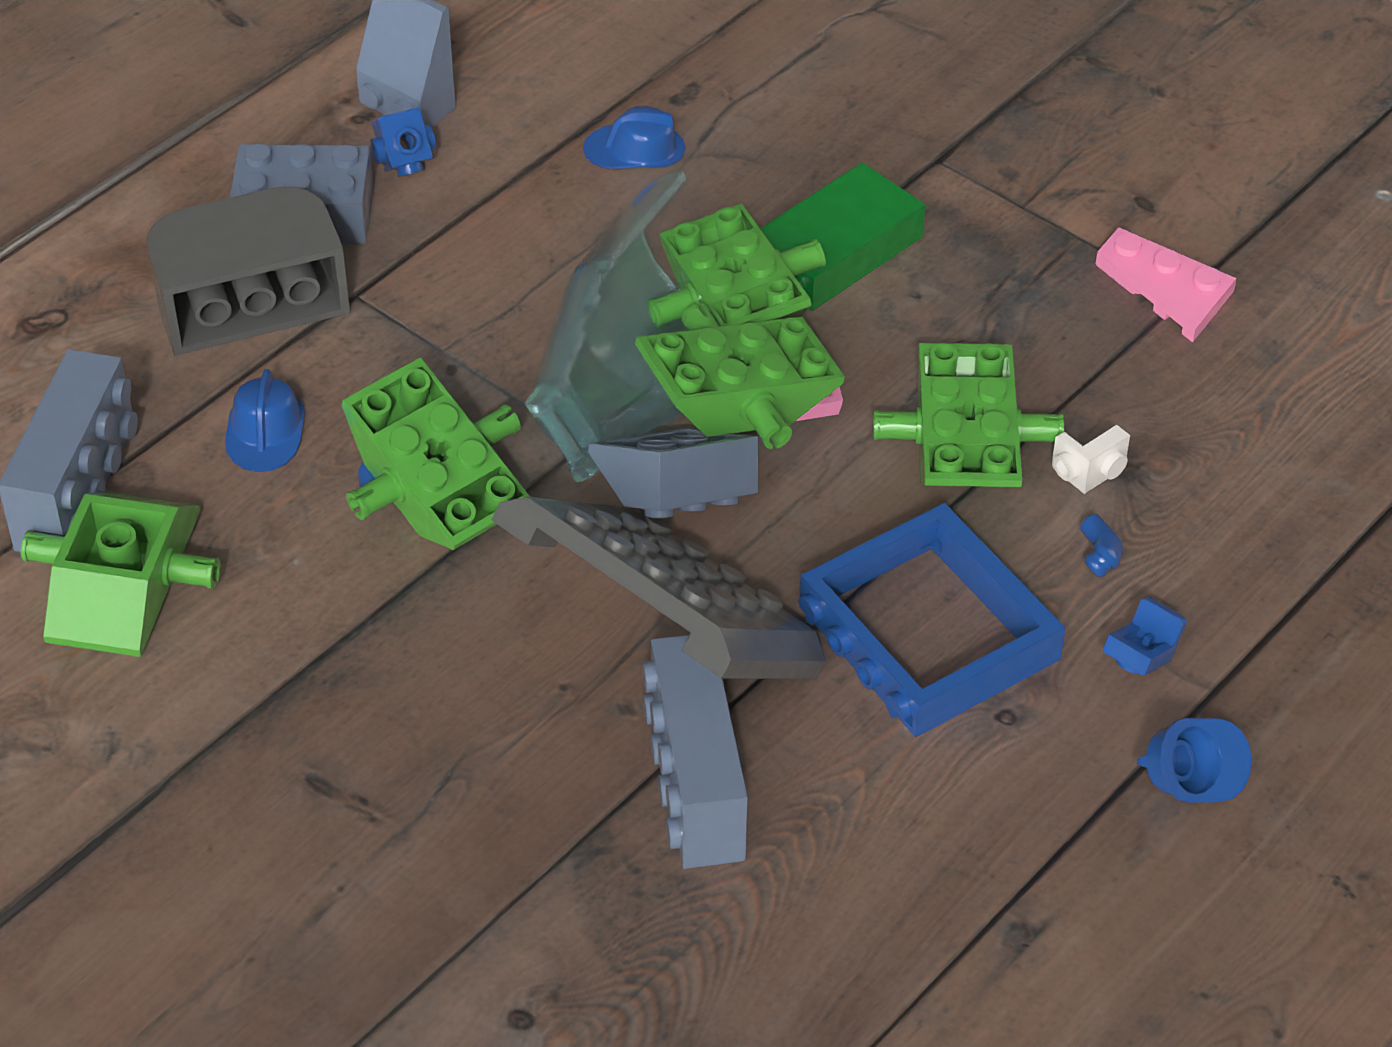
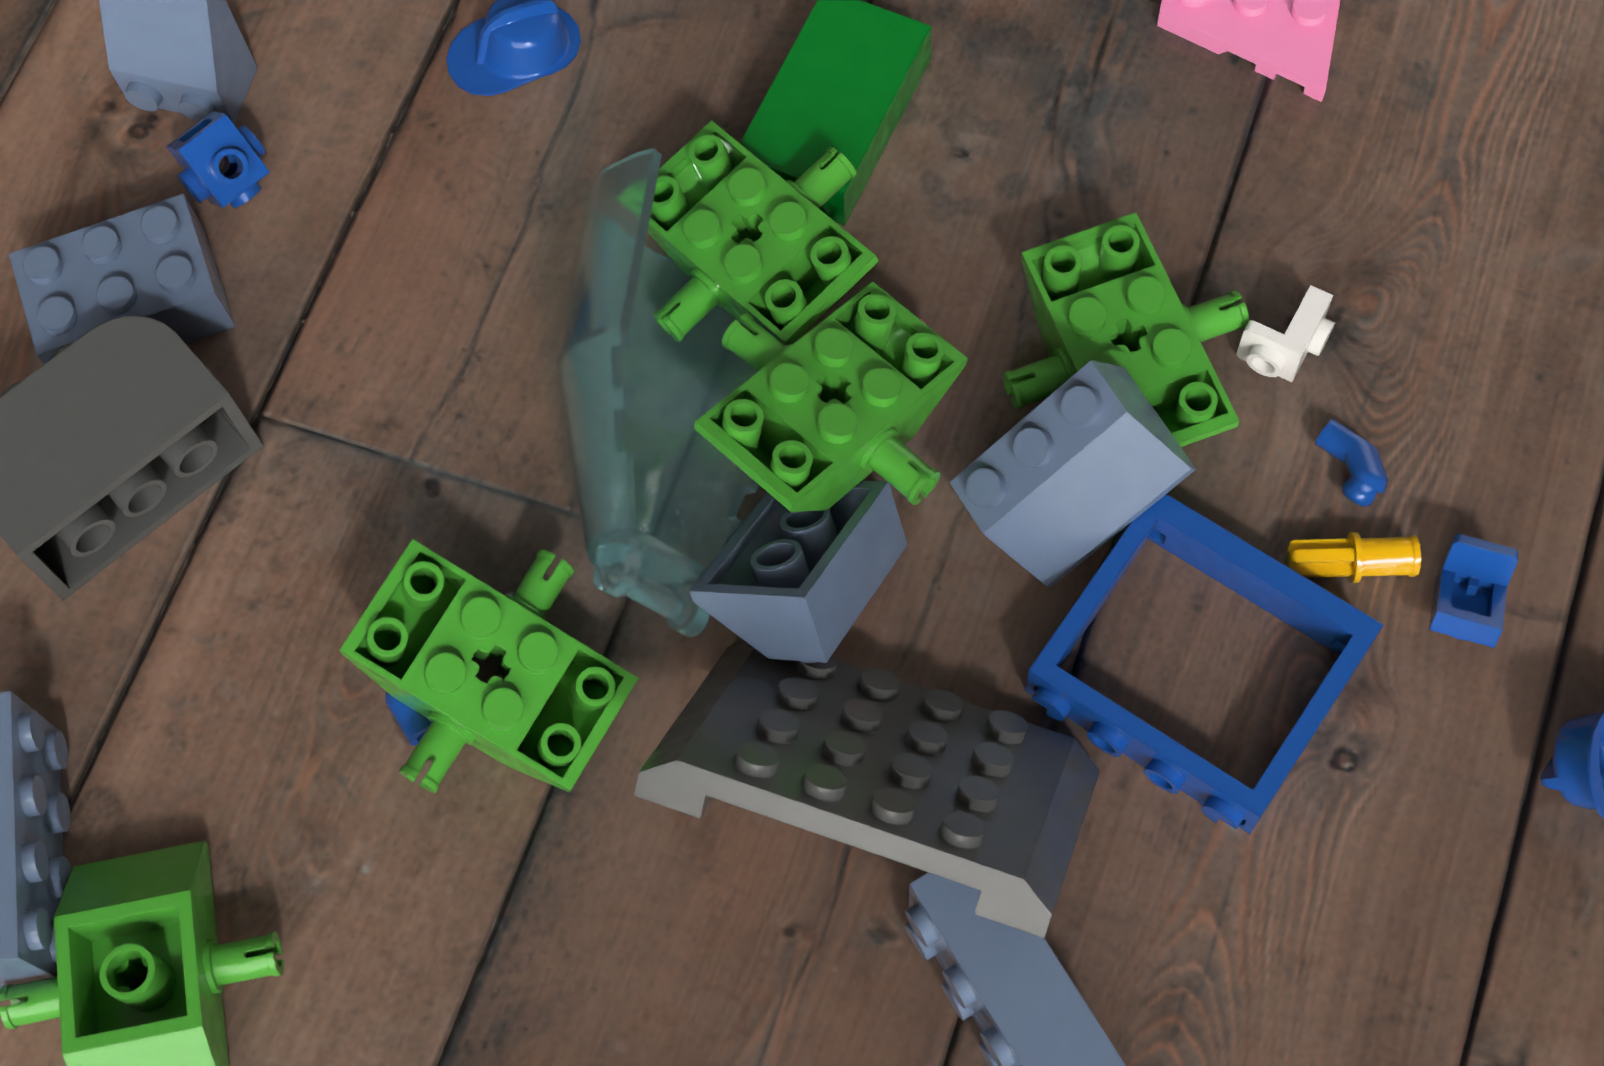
camera: 15 degrees left, 20 degrees up
blue piece [225,369,305,472] -> none
none -> sand blue slope [949,360,1196,587]
none -> yellow axle [1286,532,1421,583]

